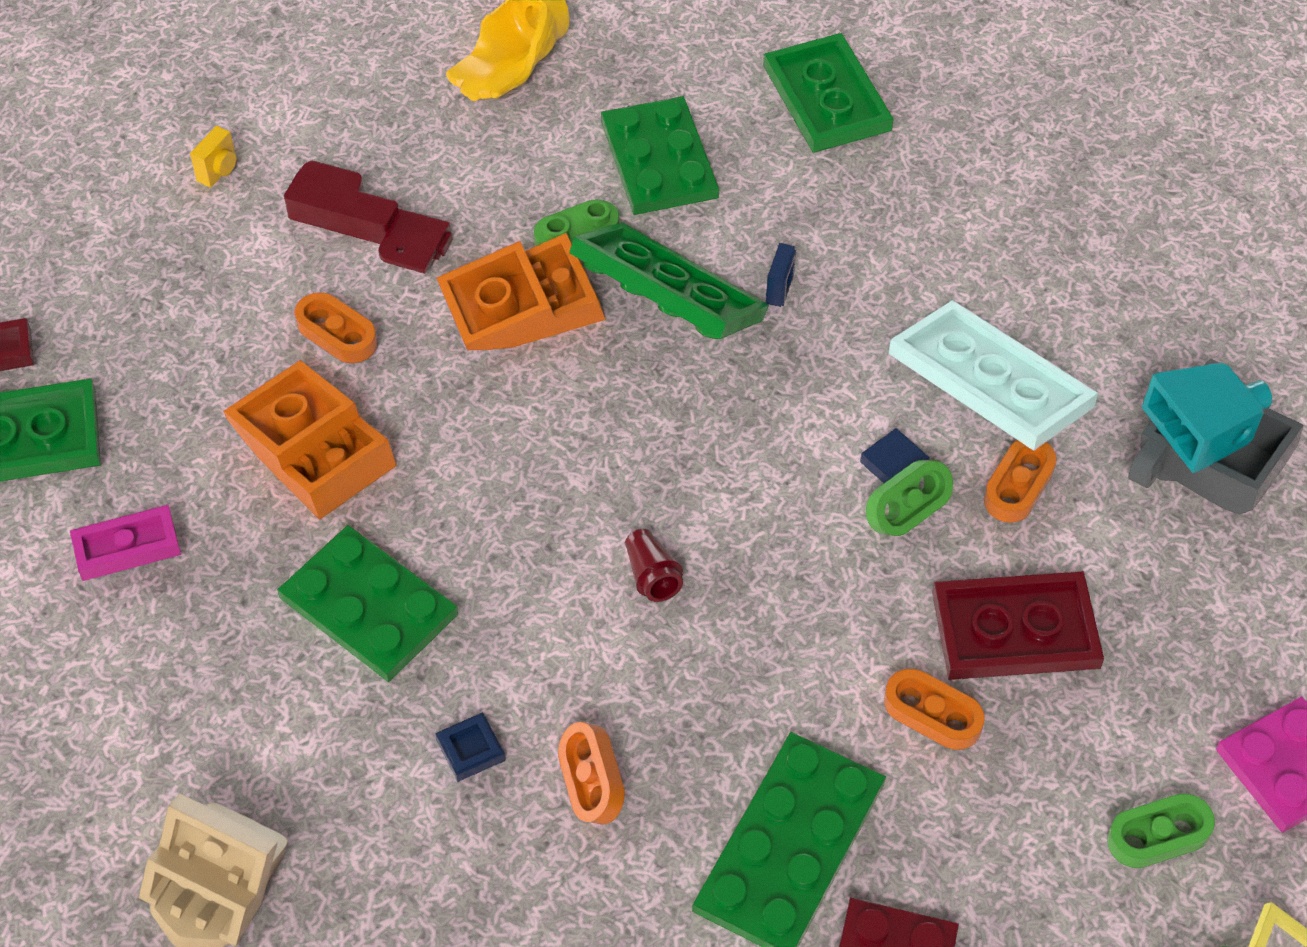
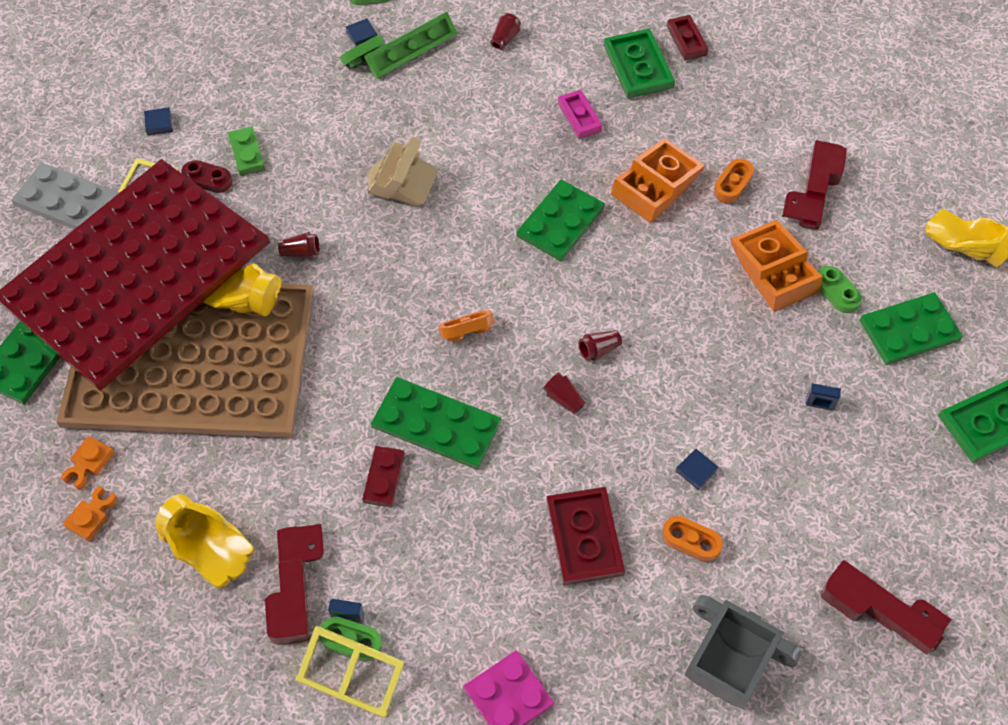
camera: 85 degrees right, 5 degrees up
yellow plate [190,125,237,188] -> none
dark blue tile [435,712,506,782] -> none
green plate [569,222,769,339] -> none
bright green plate [866,460,953,536] -> none
orange plate [884,669,985,750] -> none
light aqua plate [889,300,1098,451] -> none
bright green plate [1107,794,1215,868] -> none
teal torso [1141,363,1272,474] -> none
none -> dark red cone [543,372,586,415]
none -> dark red piece [821,560,952,655]

